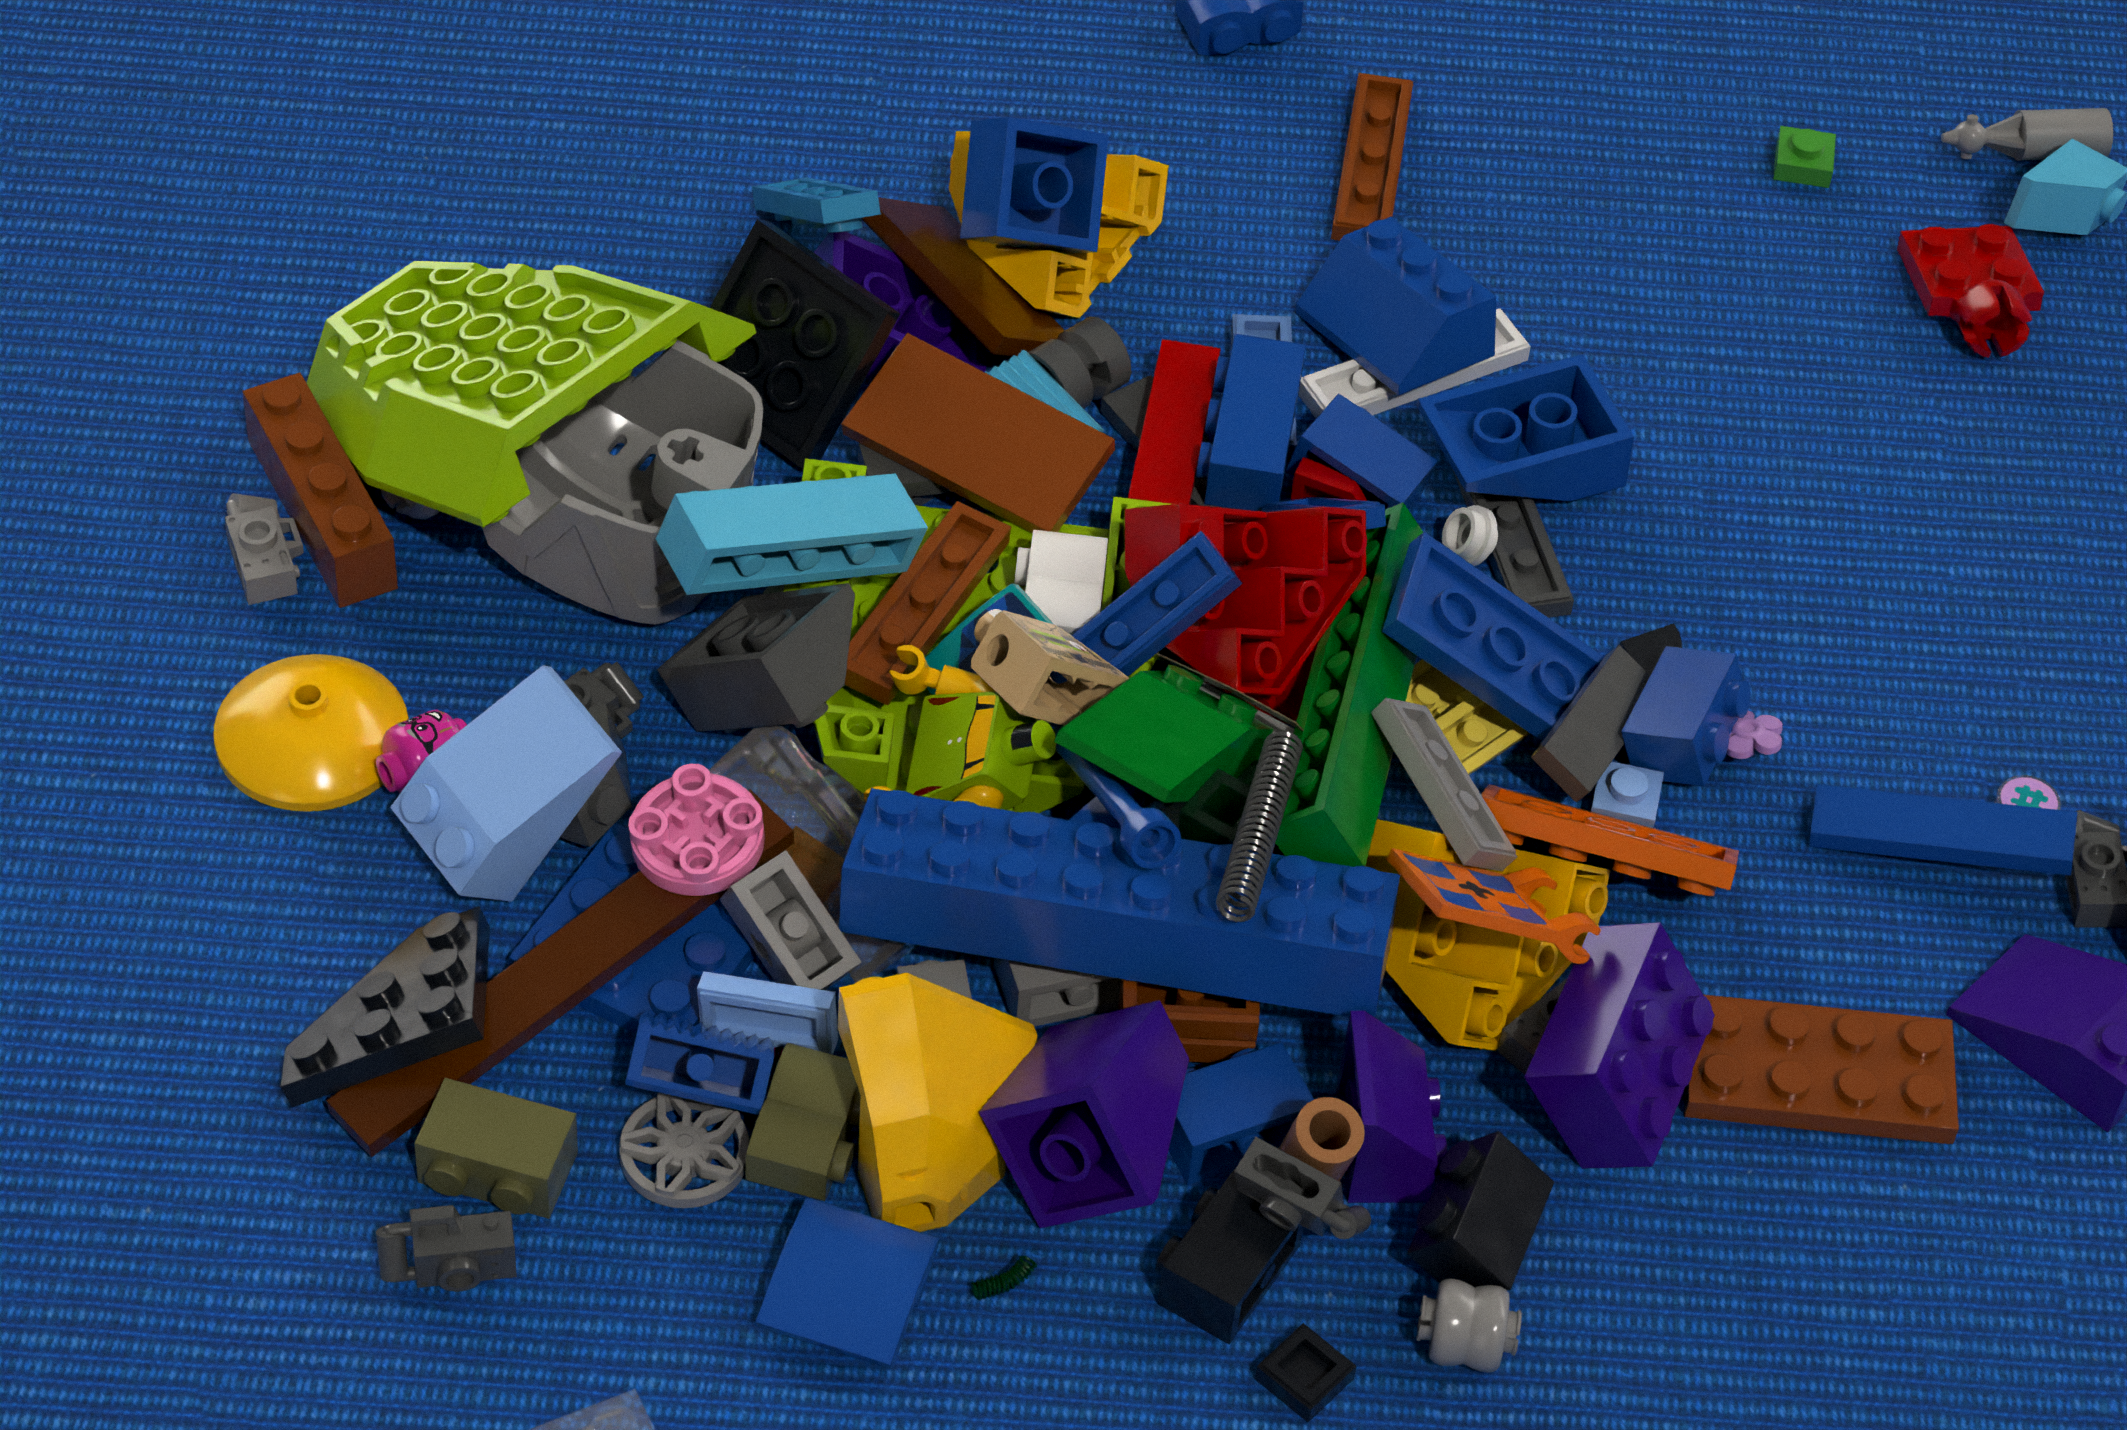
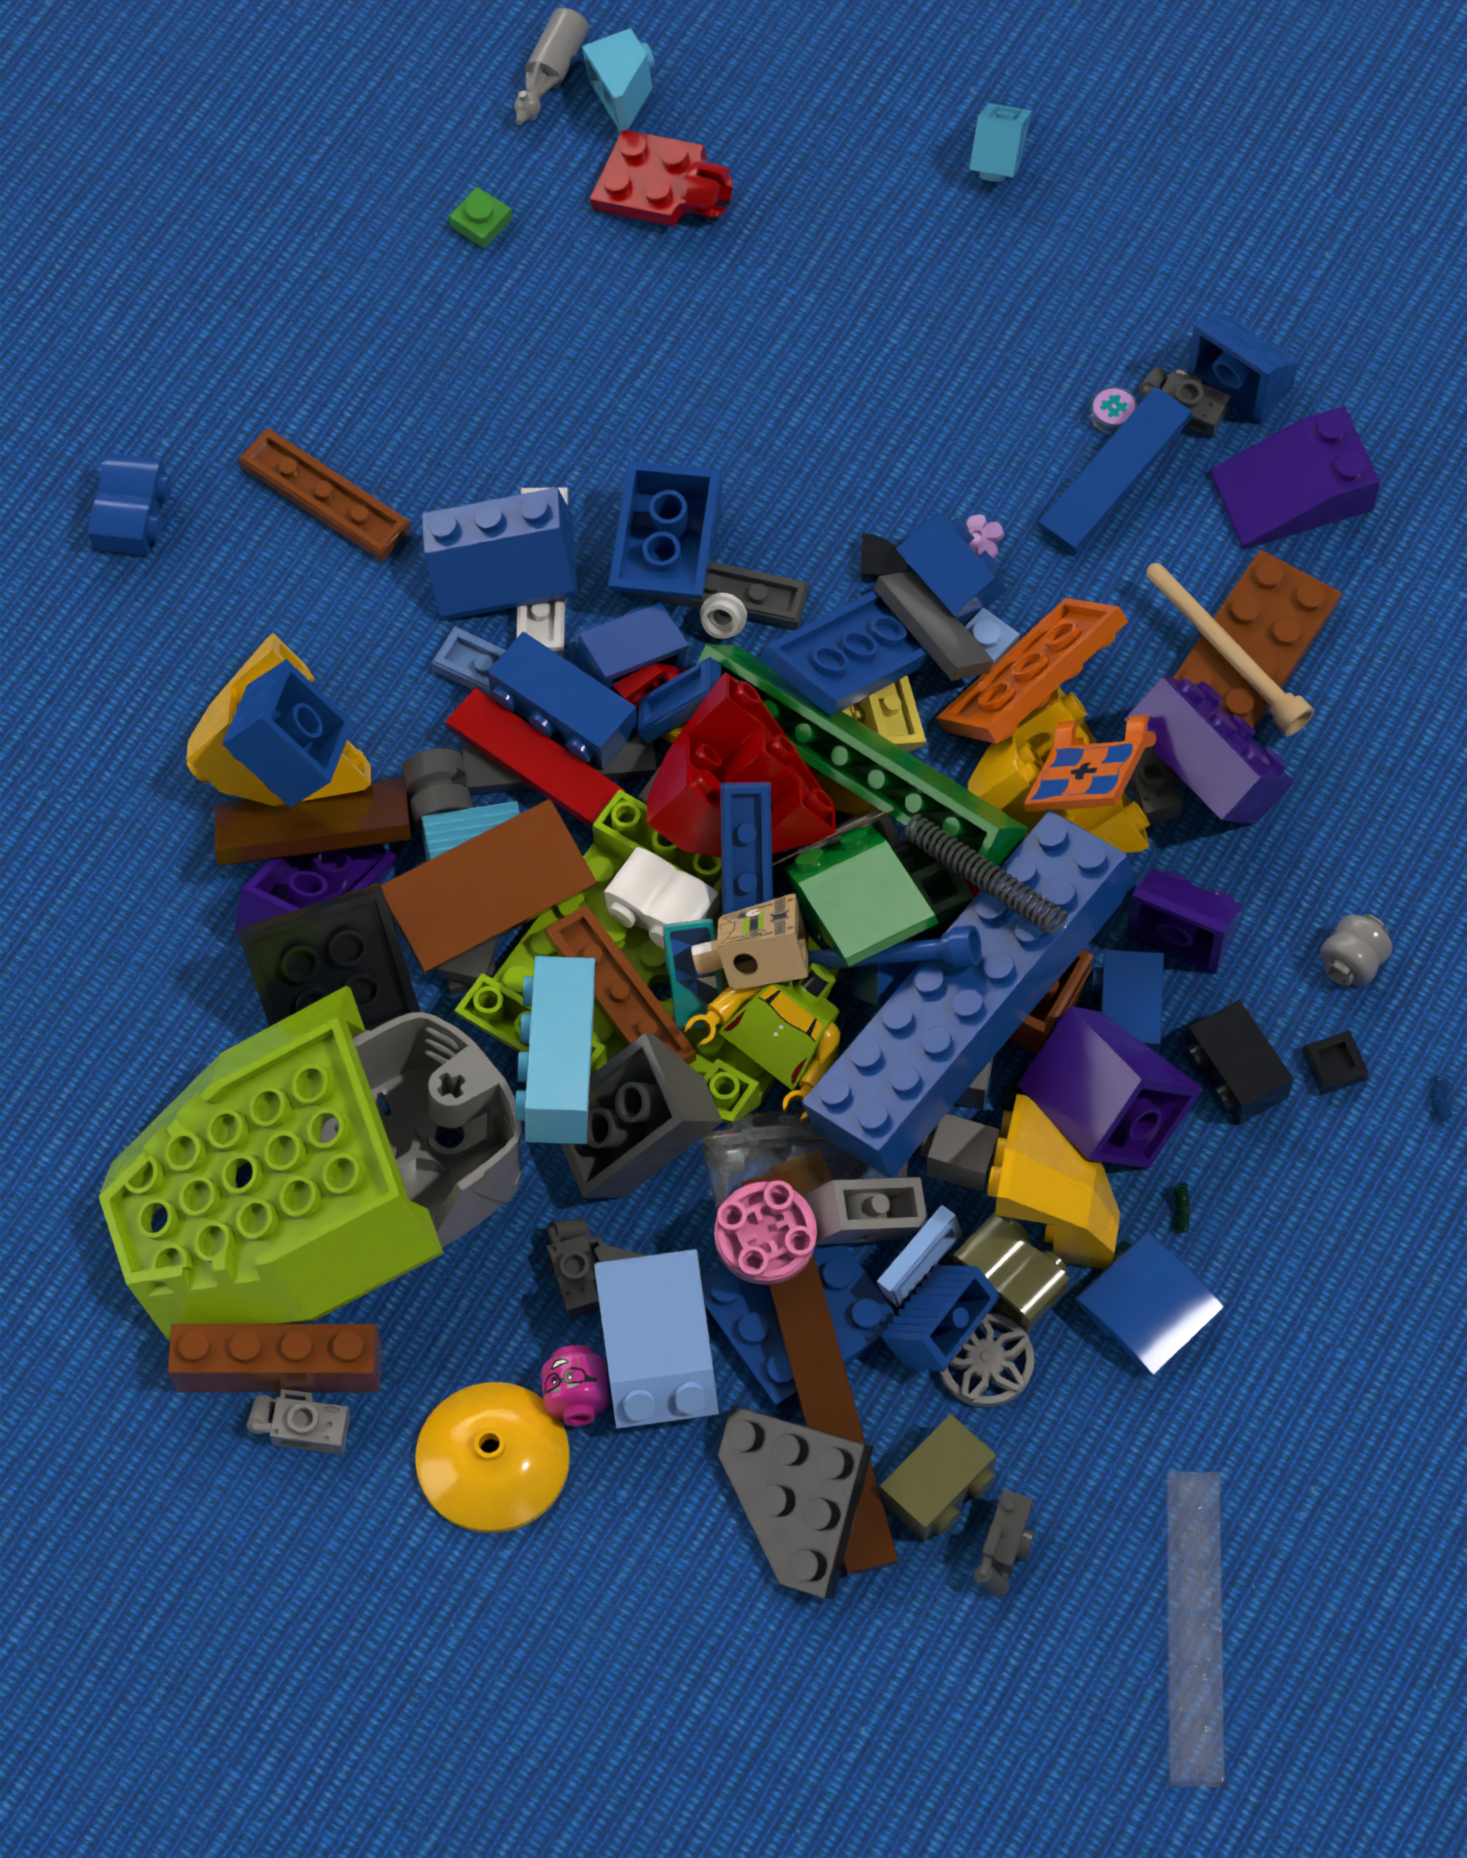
camera: 55 degrees left, 15 degrees up
dark azure plate [752,177,881,232] -> none
dark grey piece [1234,1137,1371,1239] -> none
medium nougat brick [1278,1097,1365,1181] -> none
light grey tile [1371,698,1517,871] -> none
black brick [1407,1131,1554,1291] -> none
none -> tan piece [1146,563,1315,737]

